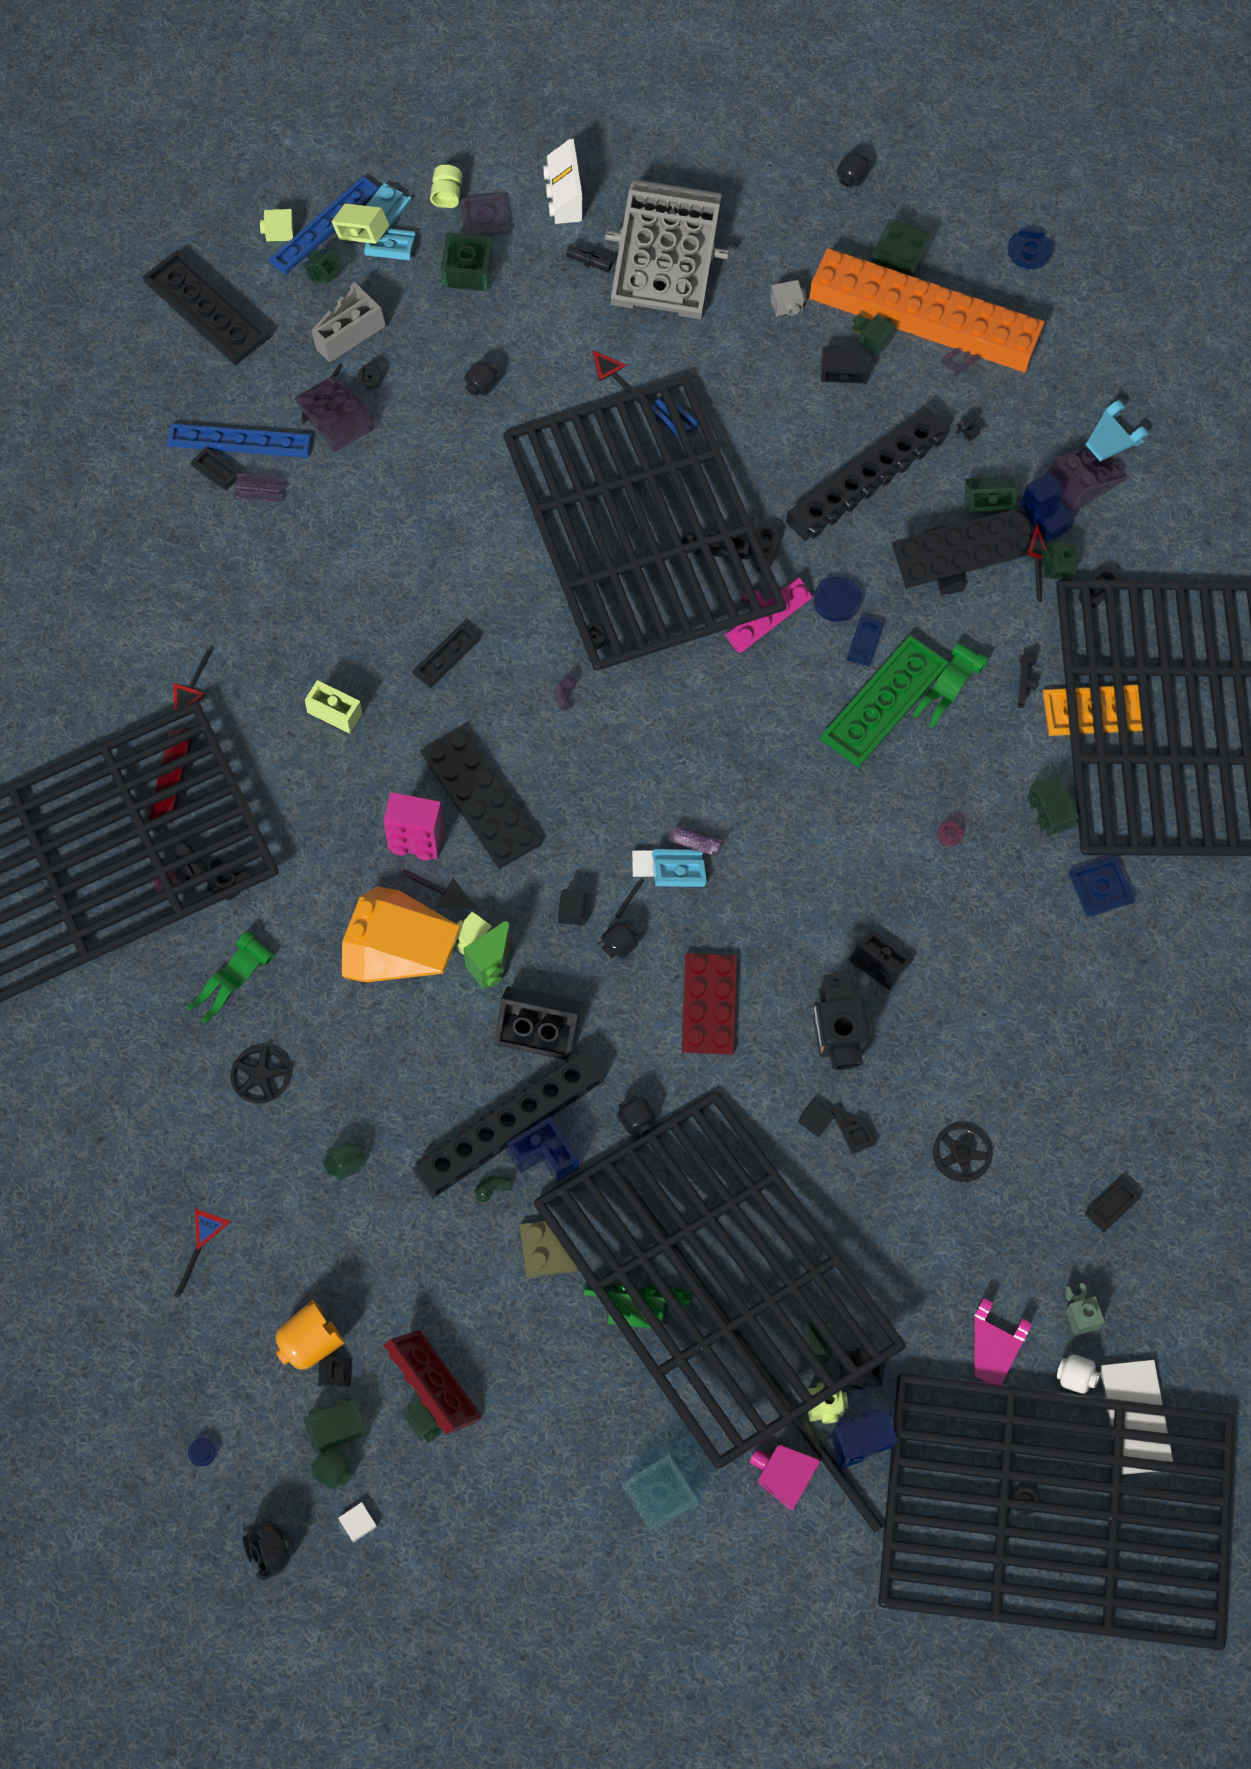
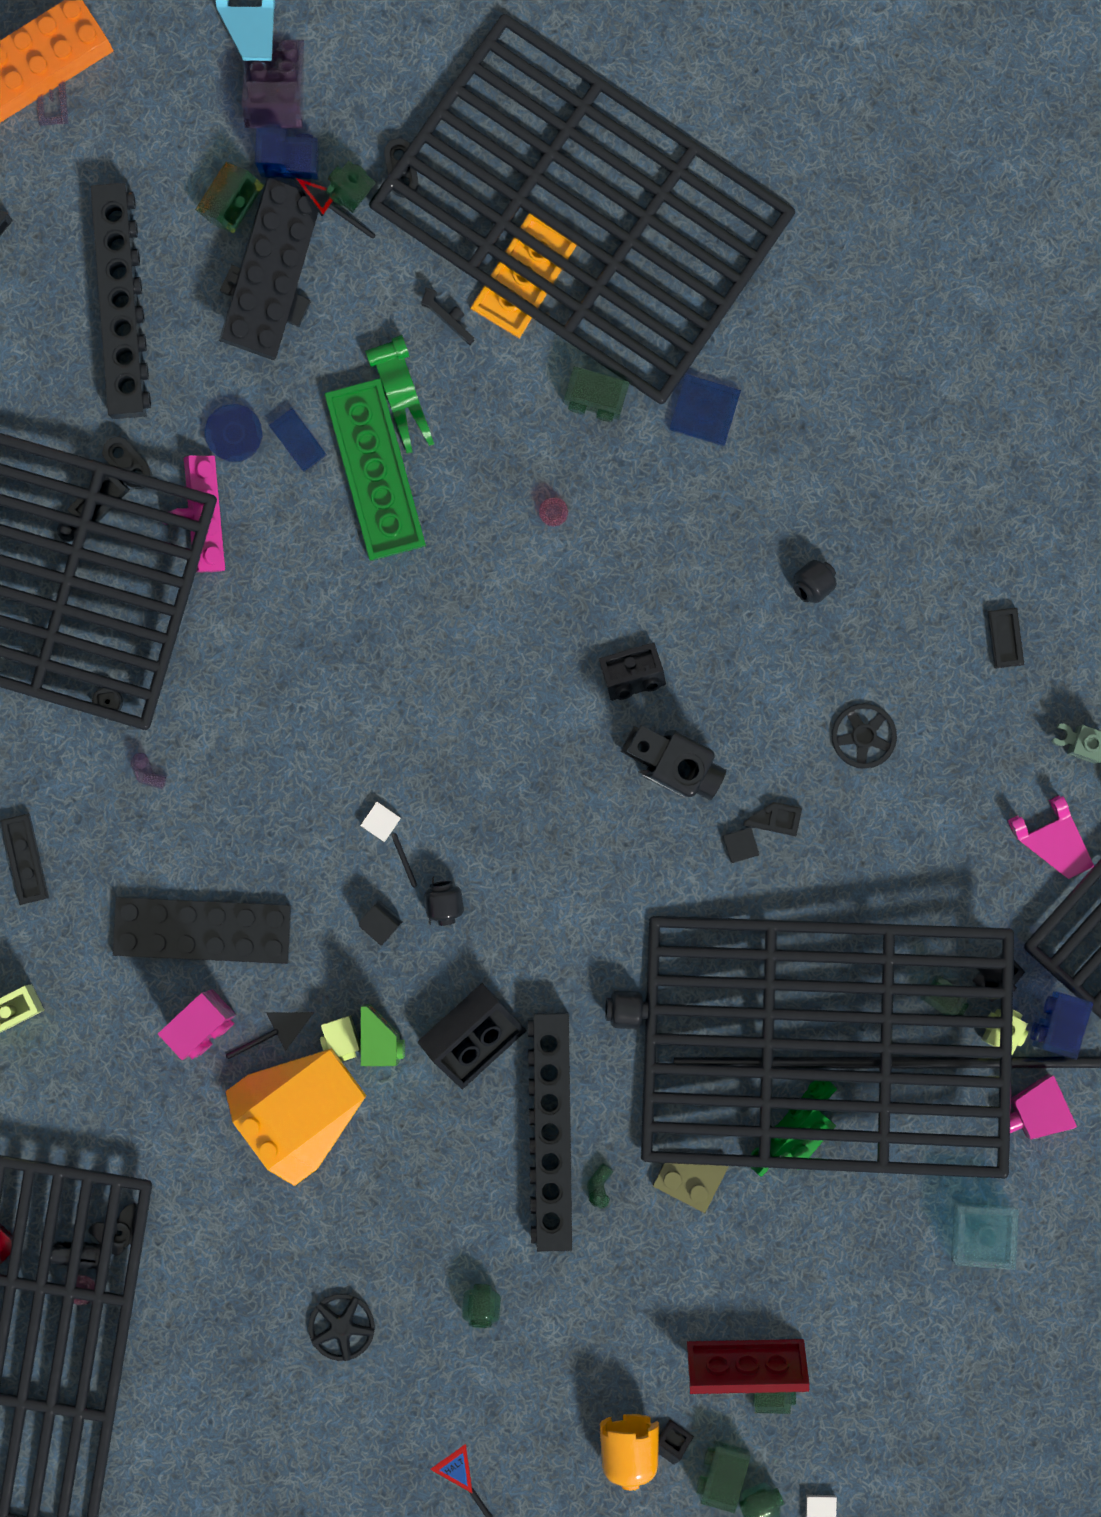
camera: 55 degrees left, 20 degrees up
green flag [186,930,275,1024] -> none
clear blue brick [506,1116,579,1182] -> none
medium azure plate [651,849,707,887] -> none
clear purple tile [668,825,723,856] -> none
dark red plate [682,953,737,1055] -> none
black plate [956,417,981,442] -> none
none -> black head [793,560,837,603]

